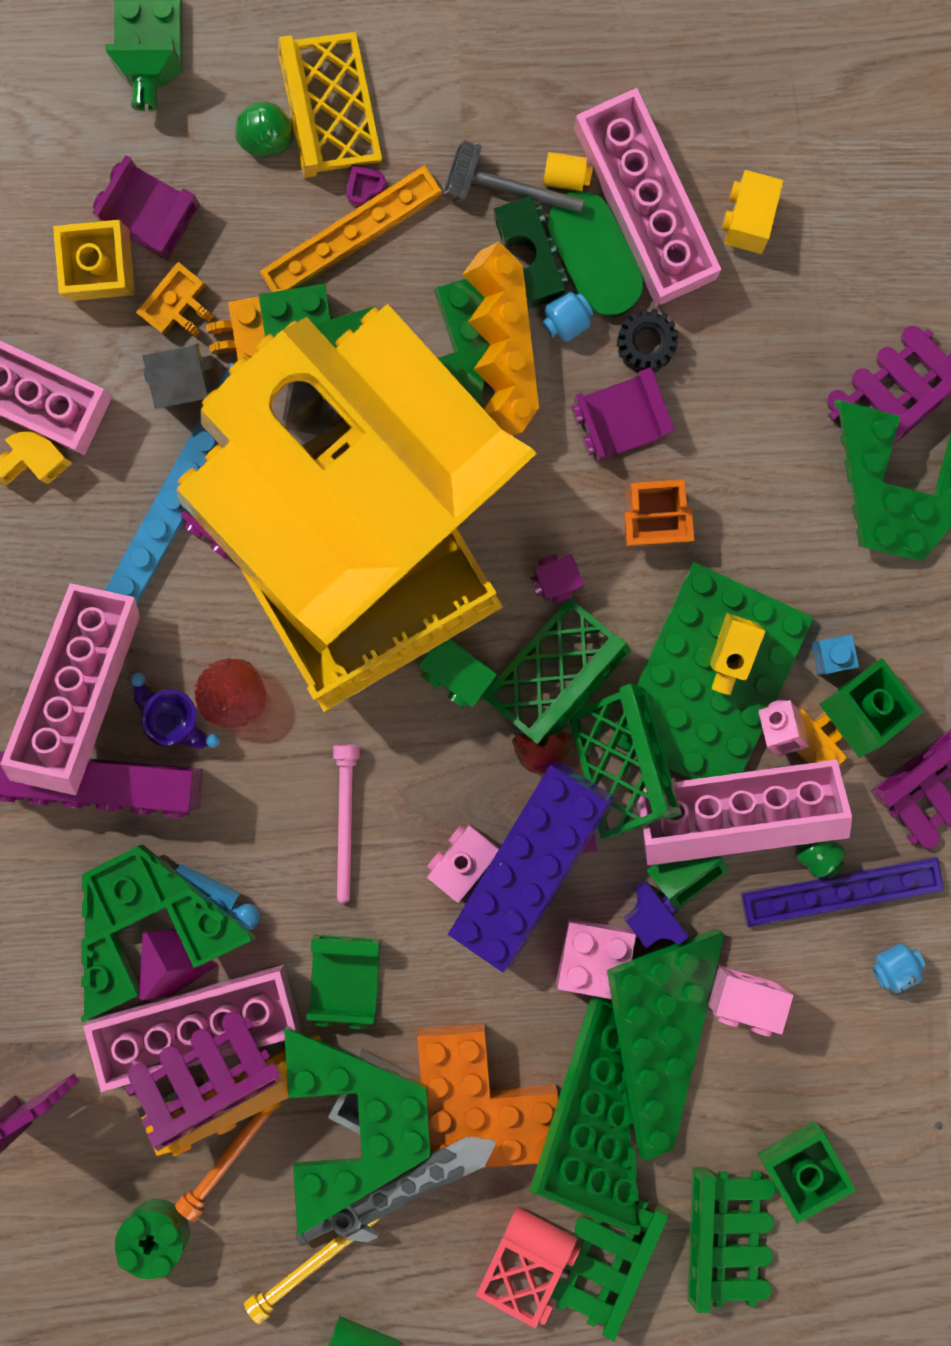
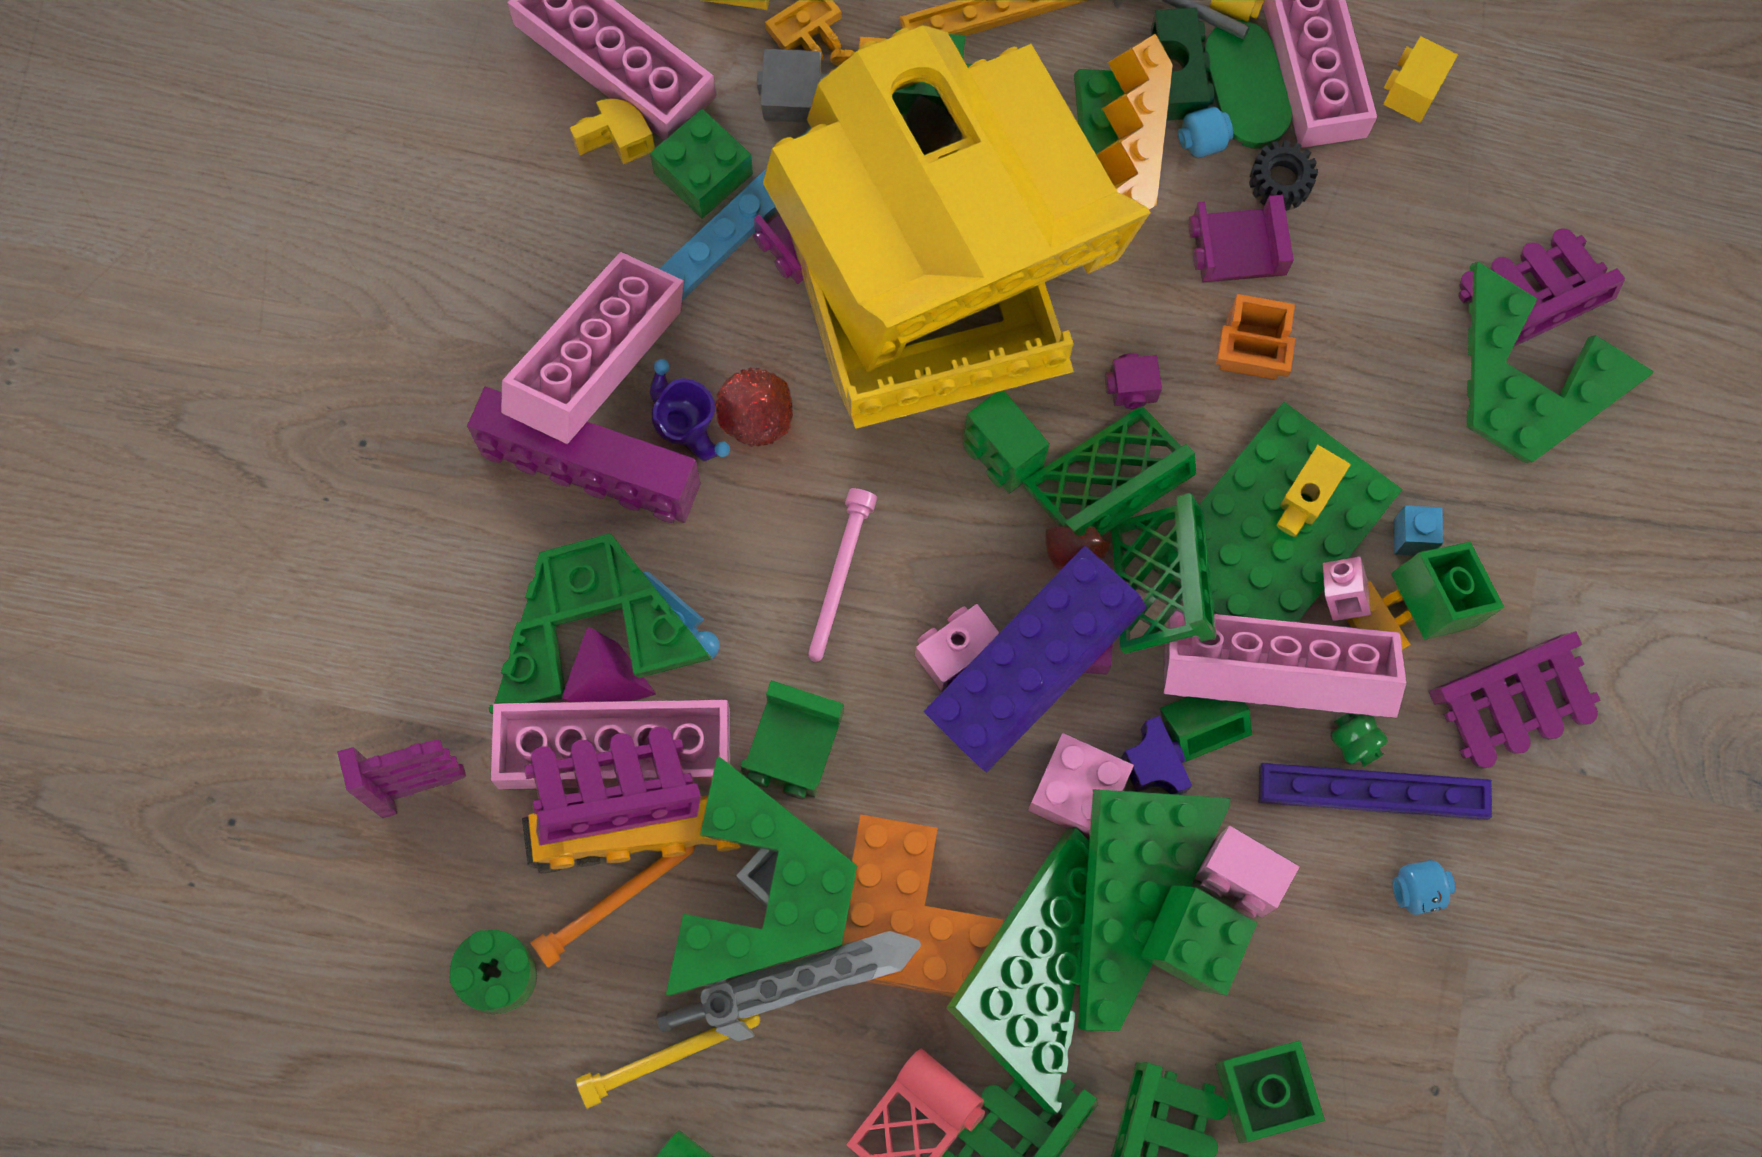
camera: 10 degrees right, 15 degrees down
none -> green brick [650,109,753,219]
none -> green brick [1140,885,1257,996]

